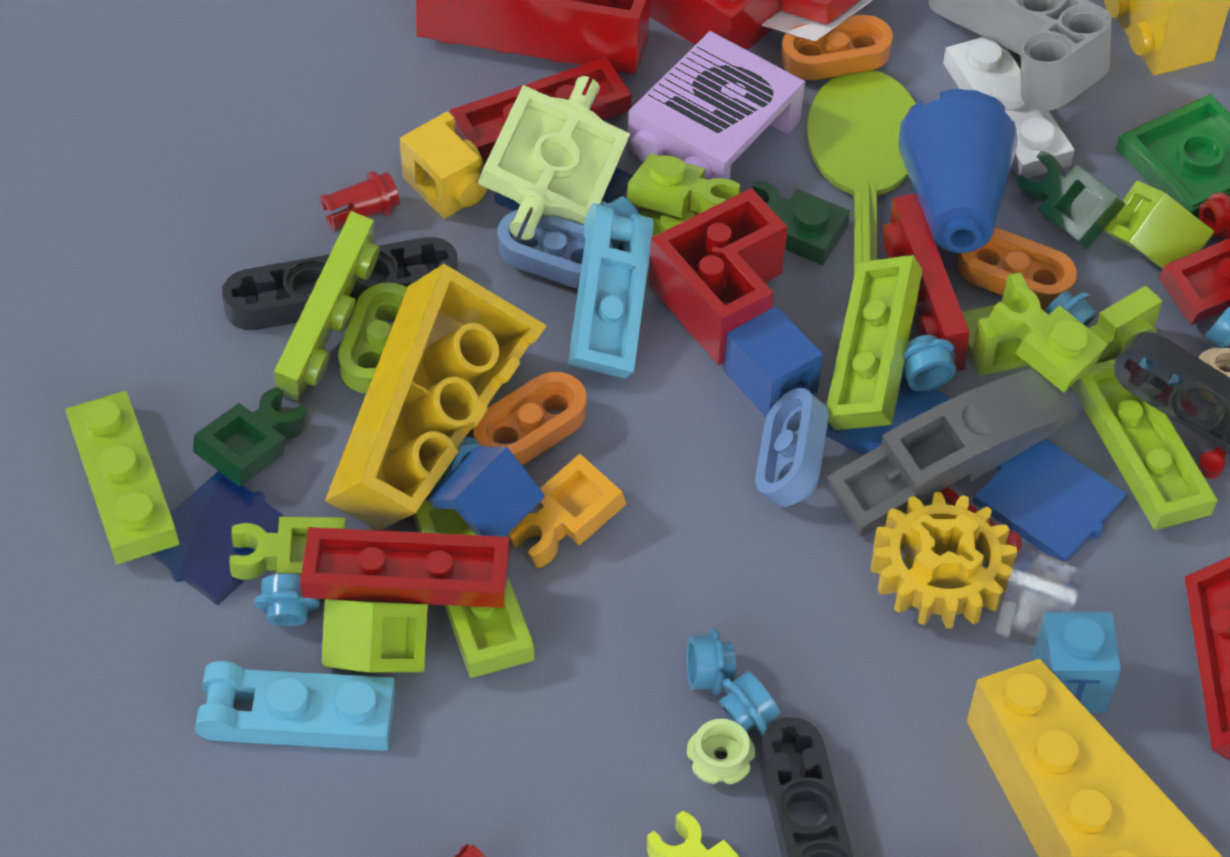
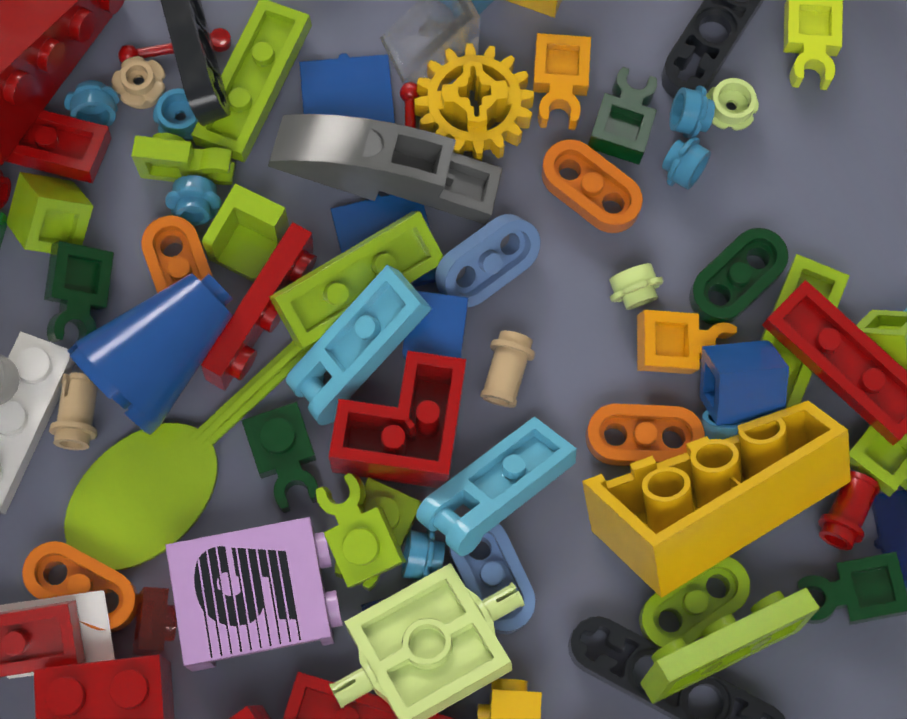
camera: 140 degrees left, 20 degrees up
dark azure plate [902,335,956,392] -> none
lime plate [988,284,1109,393] -> none
none -> clear red plate [132,587,177,656]
none -> medium azure plate [286,265,432,425]
none -> tan pin [480,330,535,408]
none -> light orange plate [533,33,591,130]
none -> orange plate [541,140,643,233]
none -> plate [588,67,657,165]
none -> yellowish green plate [609,263,664,310]
none -> dark green plate [689,228,788,325]
none -> red pin [818,471,881,550]

